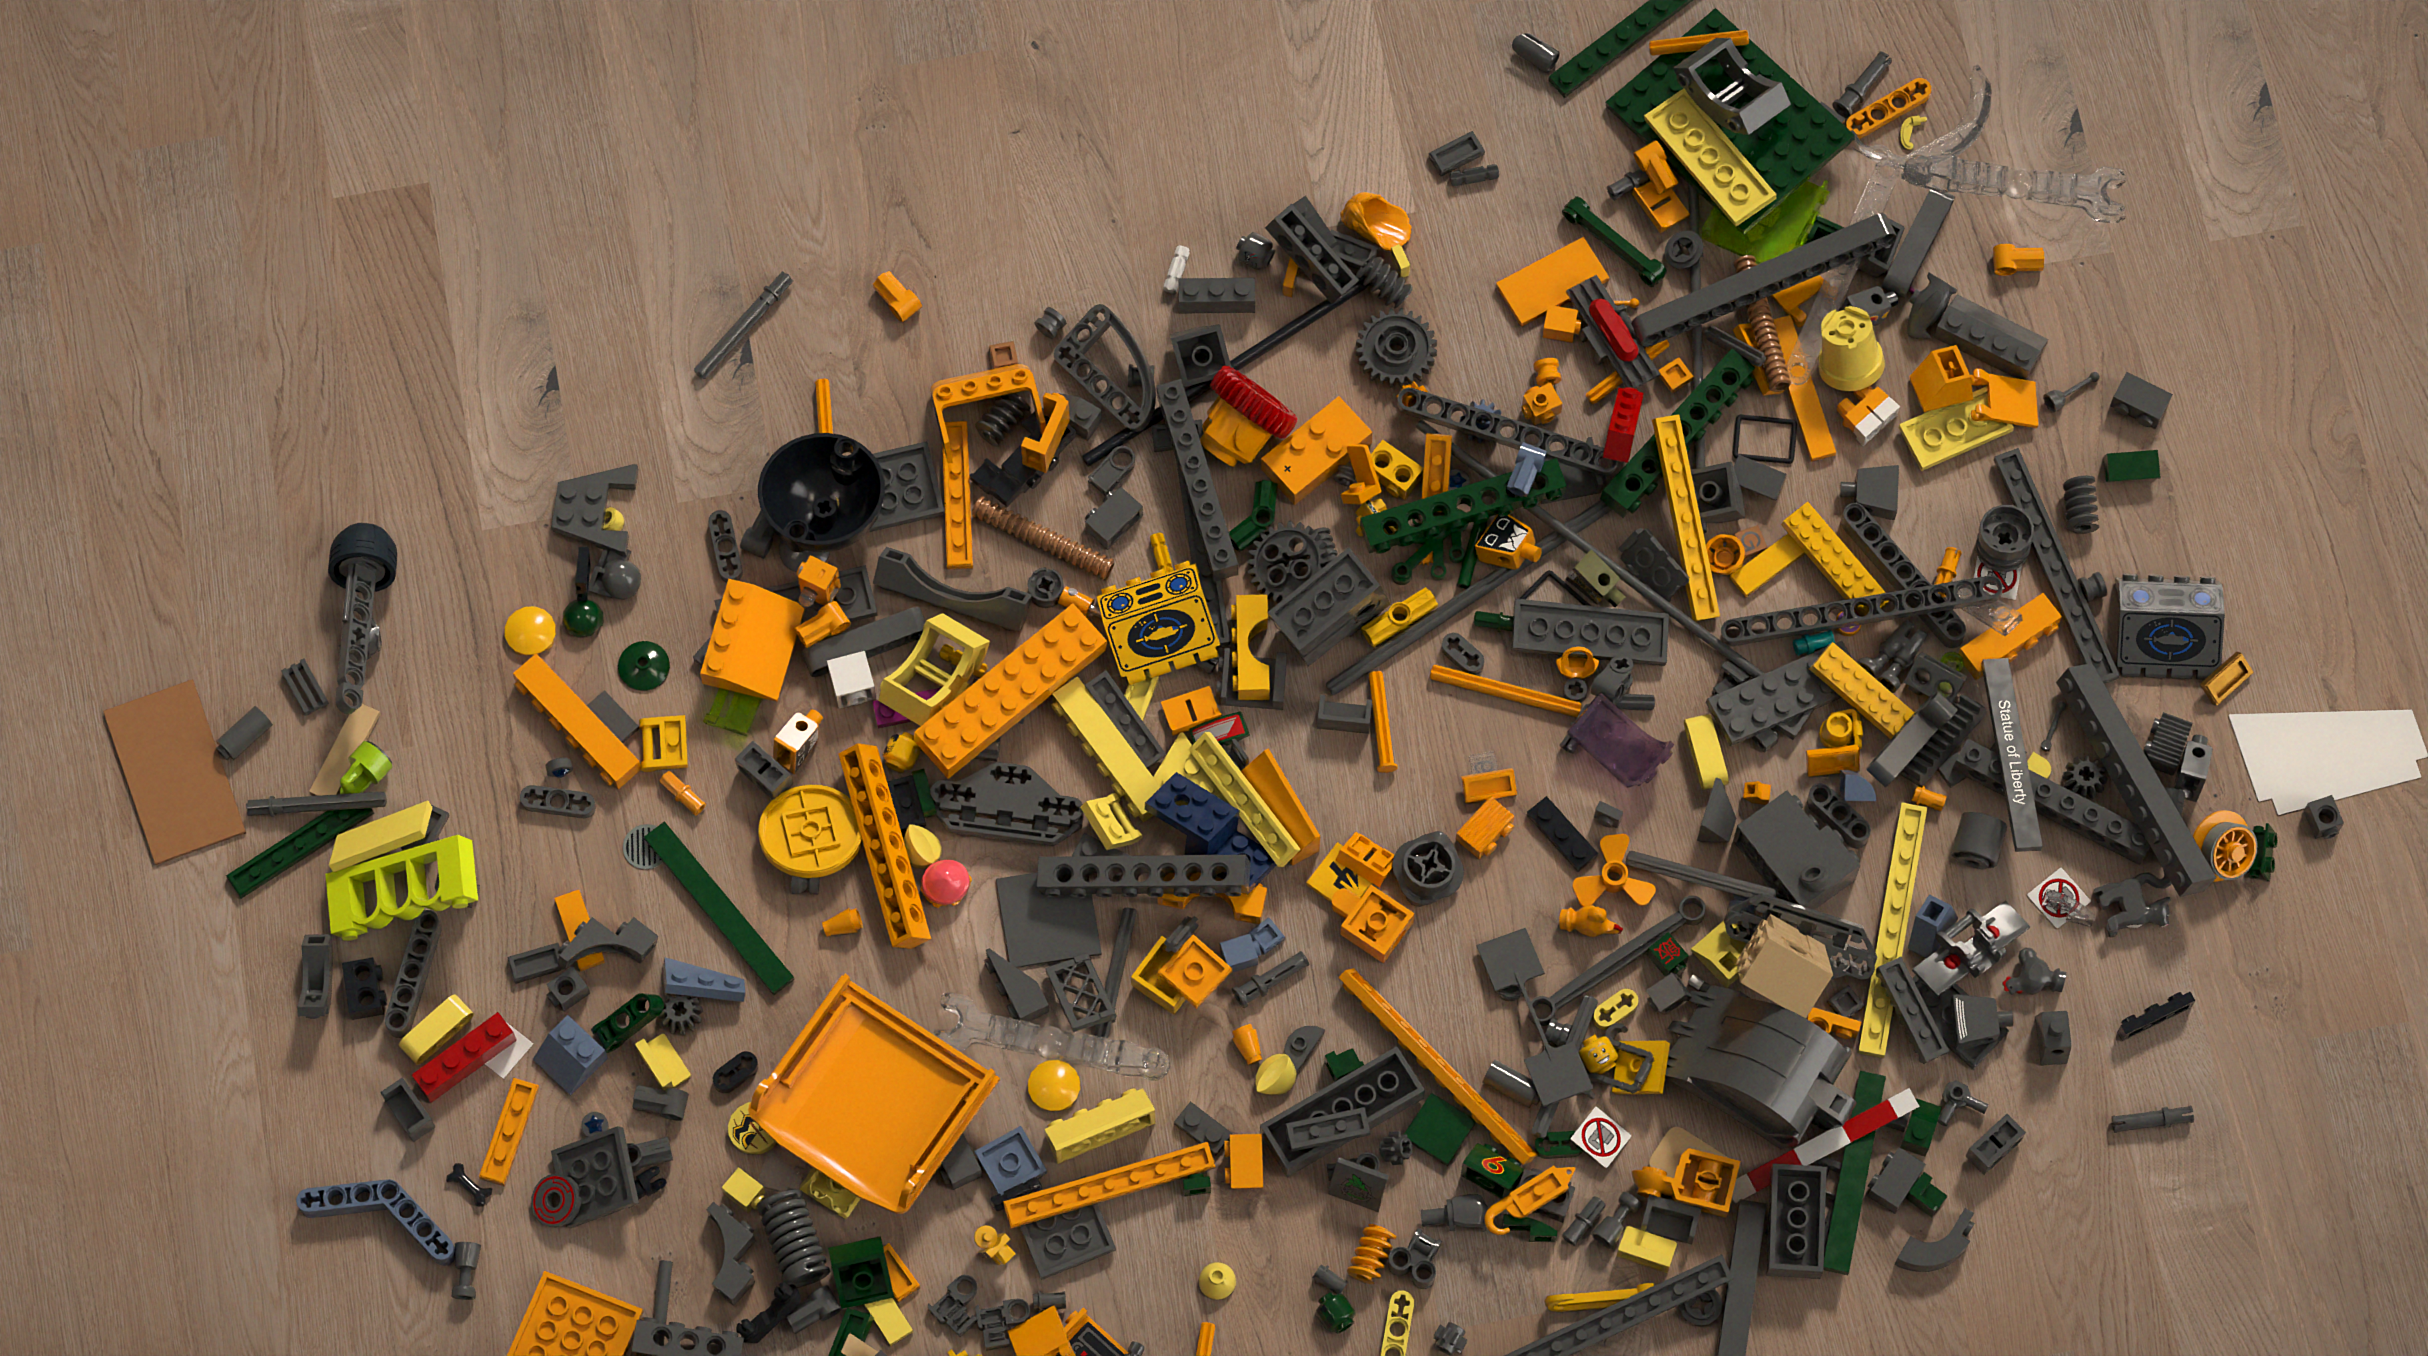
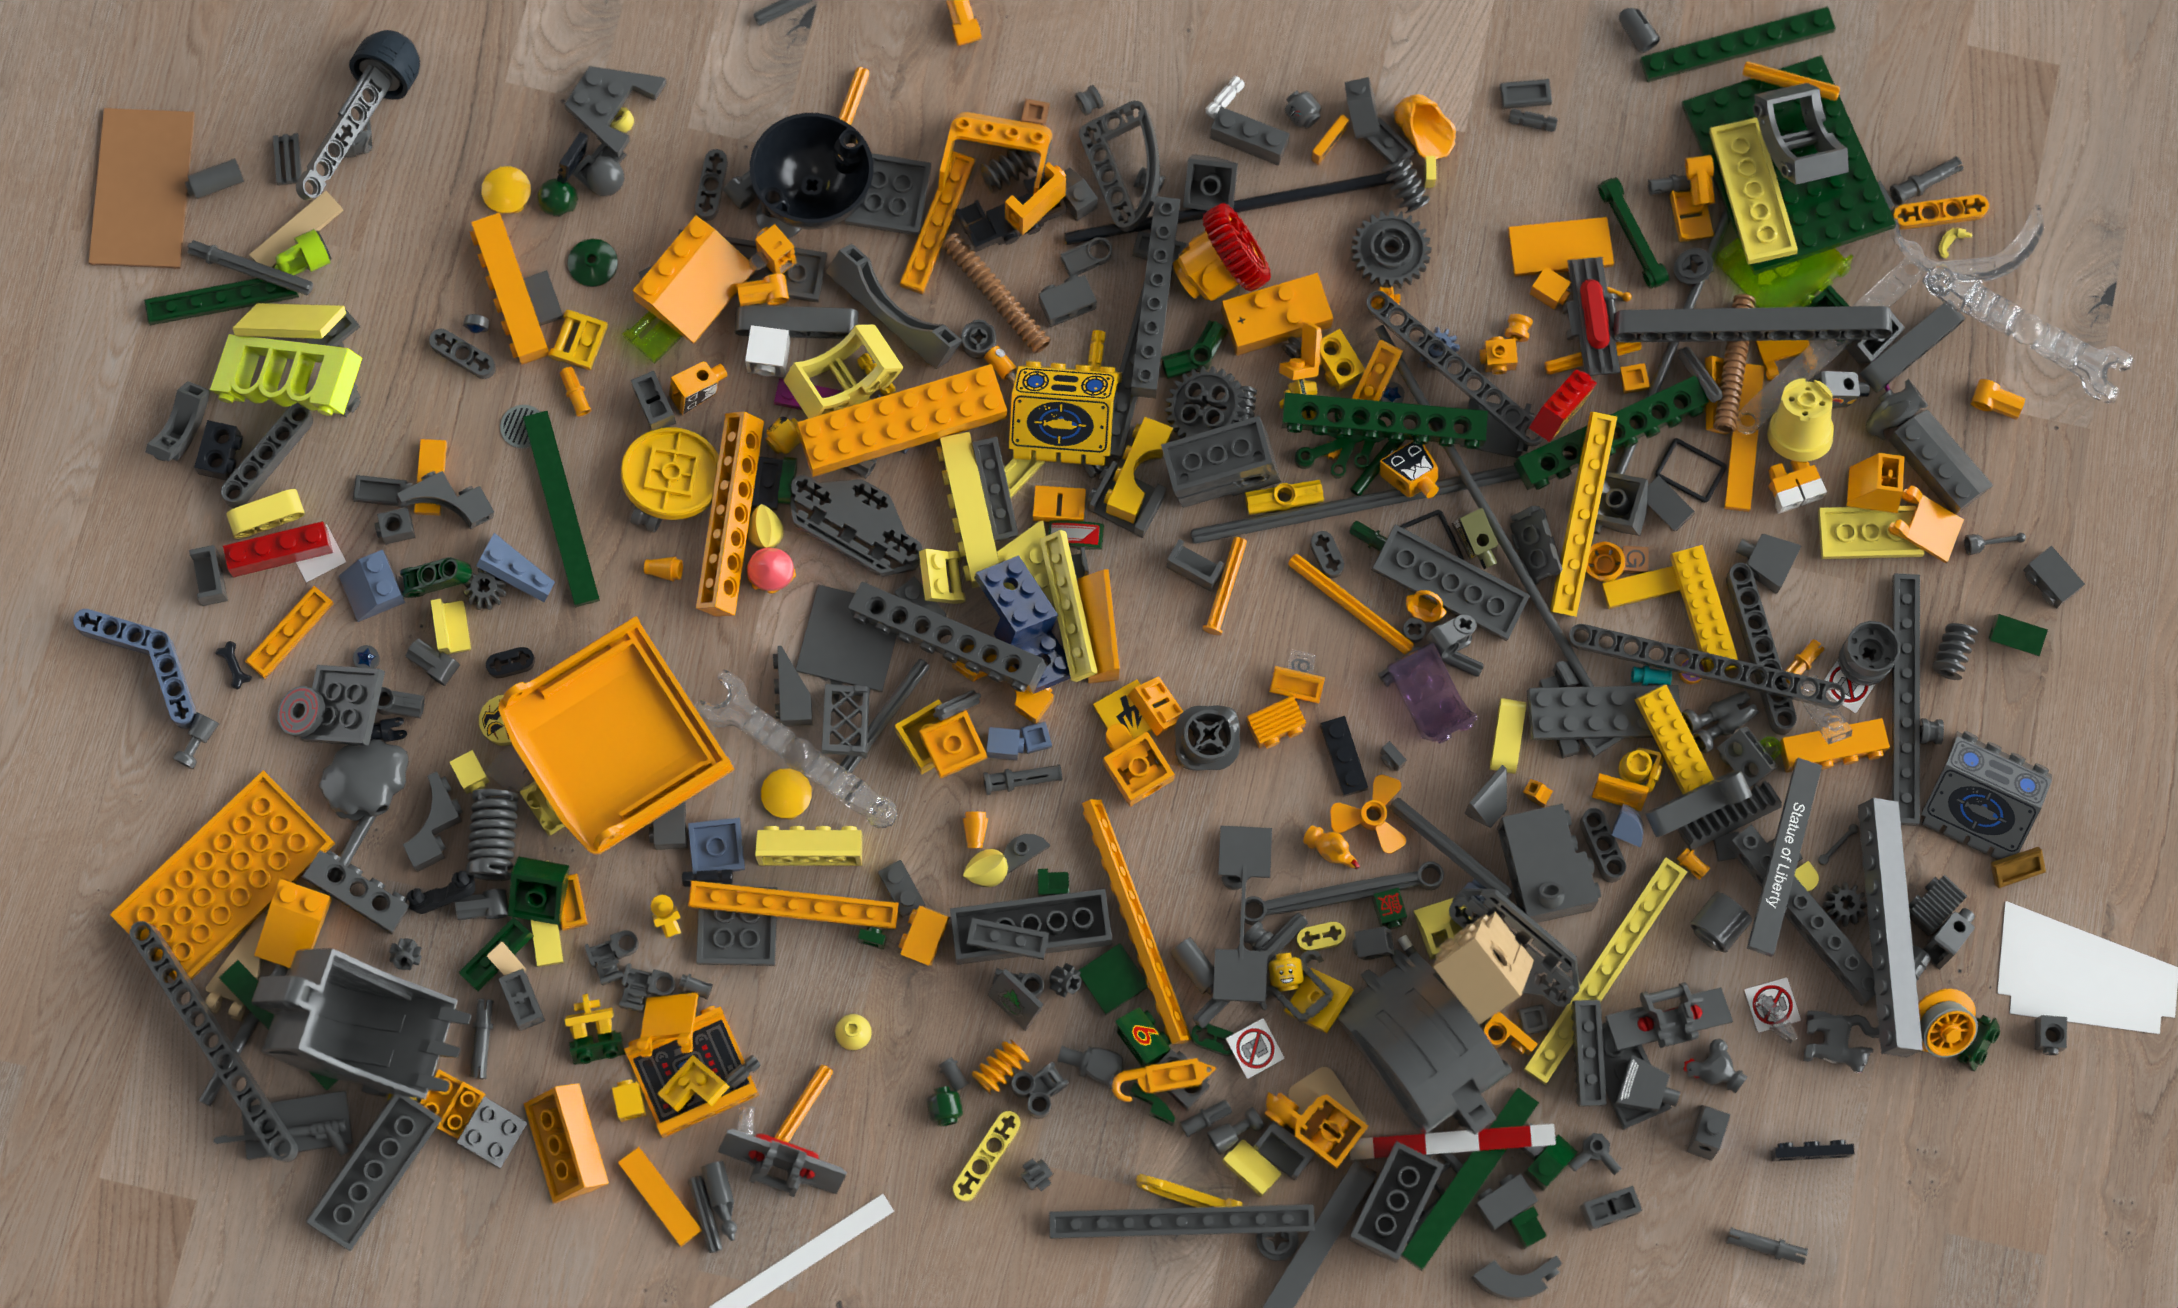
camera: 20 degrees right, 5 degrees up
dark grey brick [1265,204,1359,304] -> none
sand blue piece [1507,442,1548,497] -> none
sand blue slope [1908,894,1958,958] -> none
none -> dark grey piece [319,739,409,821]

